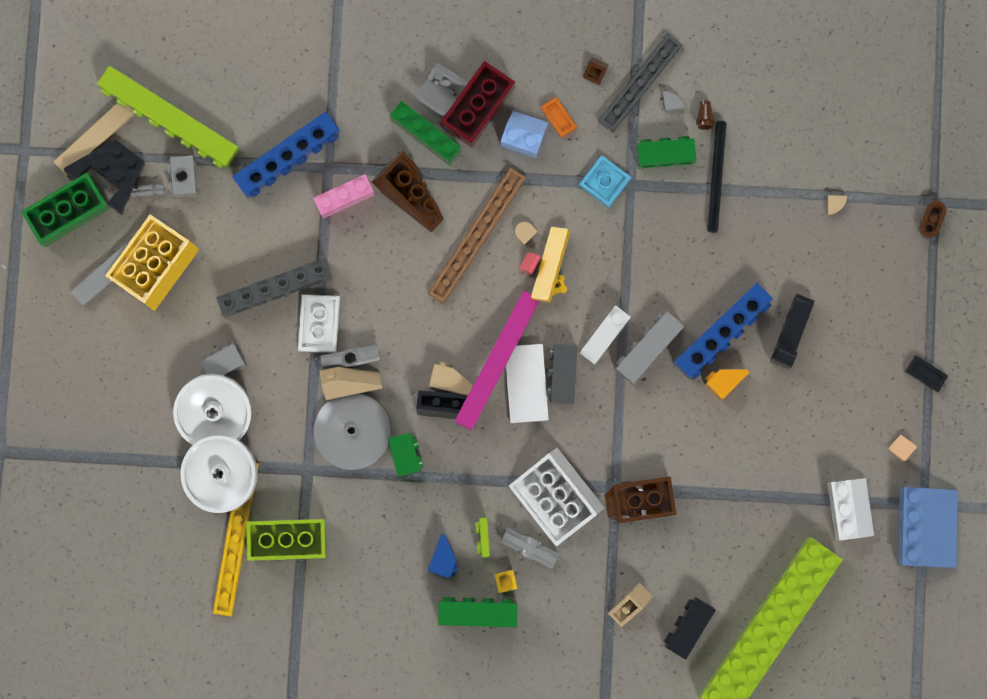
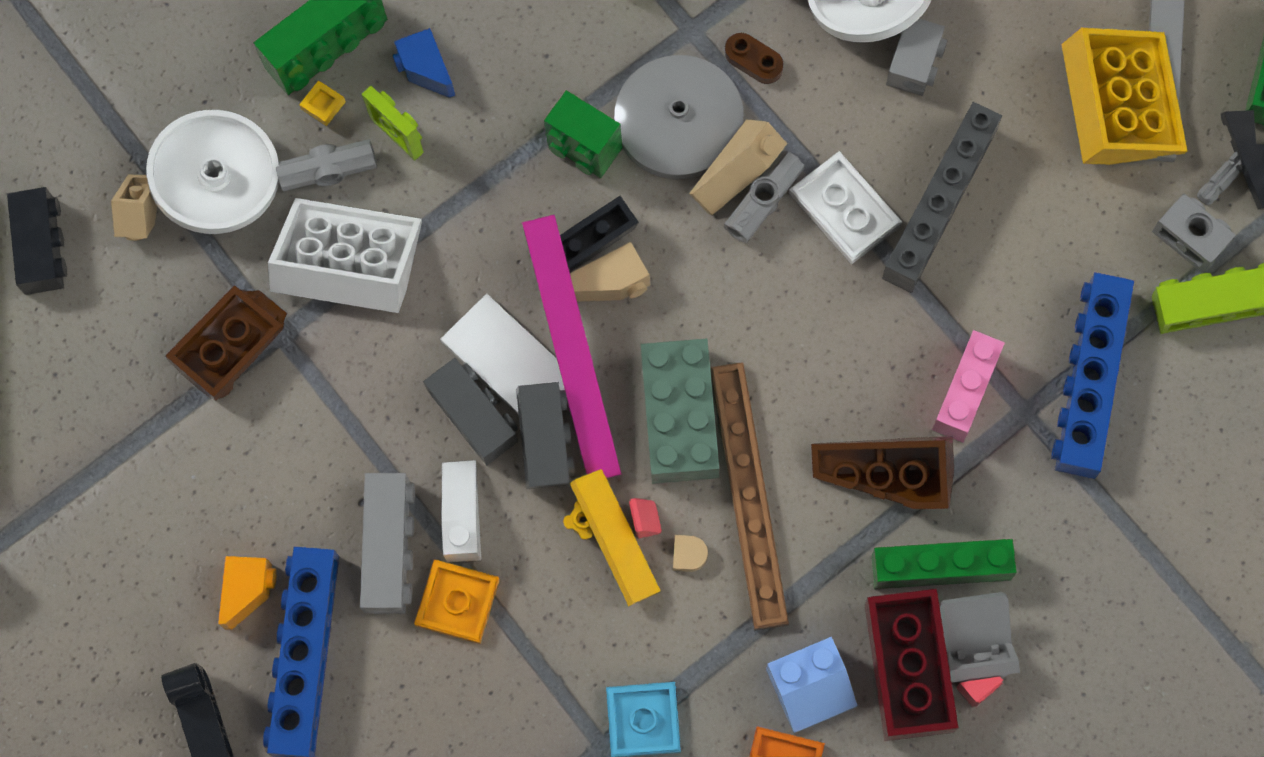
camera: 145 degrees right, 10 degrees down
none -> white dish [146,110,279,234]
none -> light orange tile [414,559,500,644]
none -> dark grey brick [516,382,574,490]
none -> sand green brick [640,338,719,484]
none -> reddish brown plate [725,33,784,84]
none -> coral slope [956,676,1003,707]

